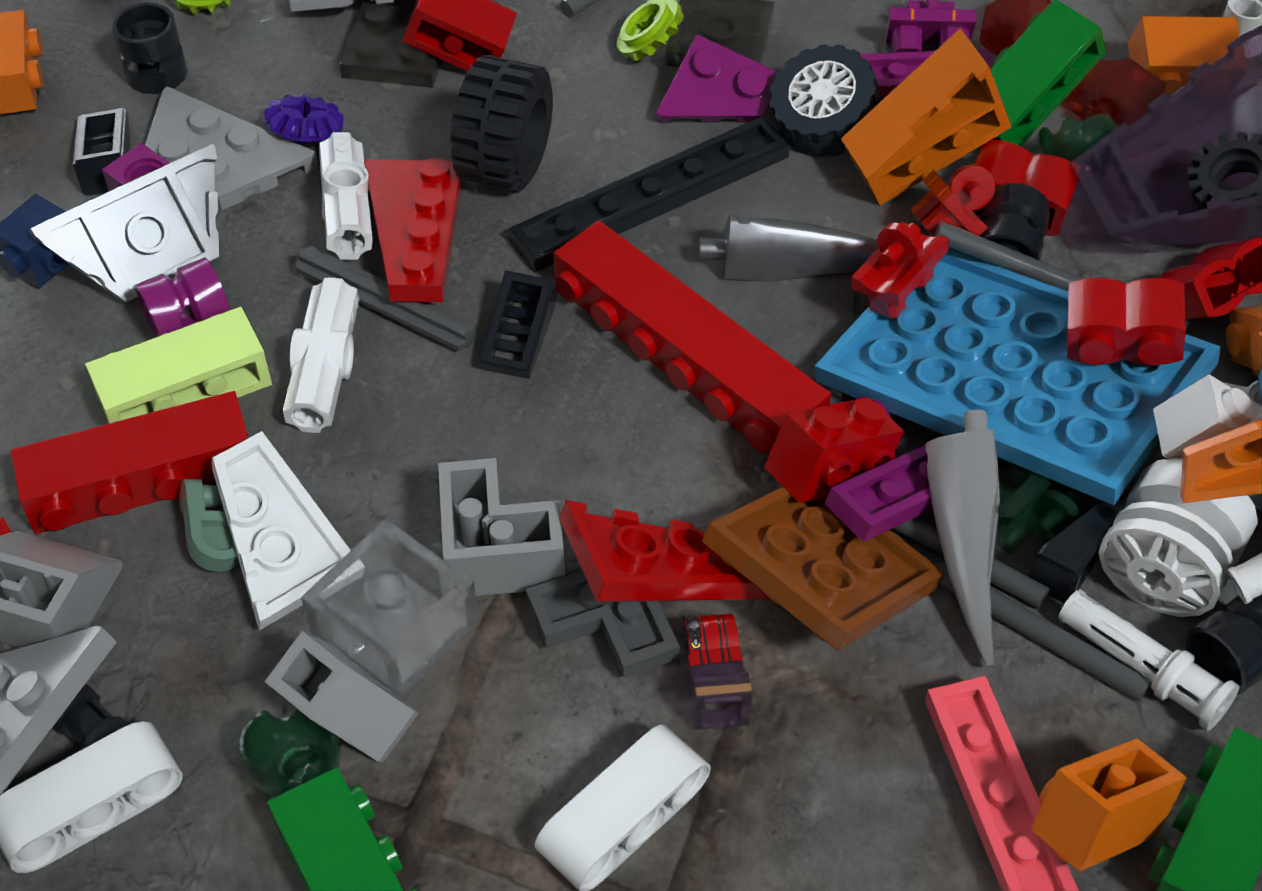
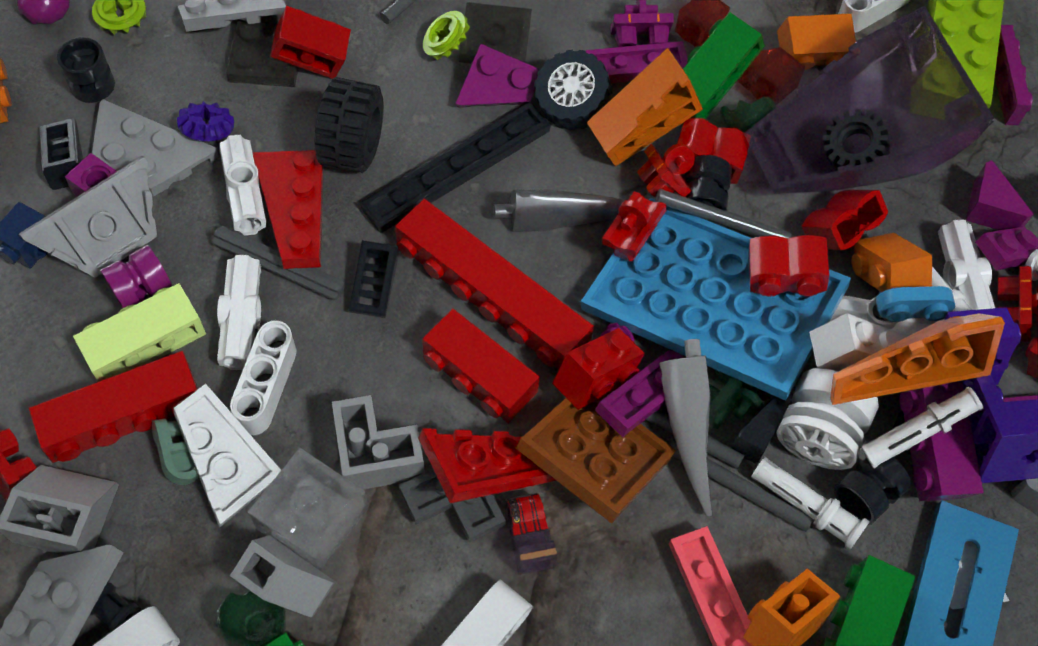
camera: 10 degrees left, 10 degrees up
none -> white beam [230,321,297,435]
none -> red brick [422,309,540,424]

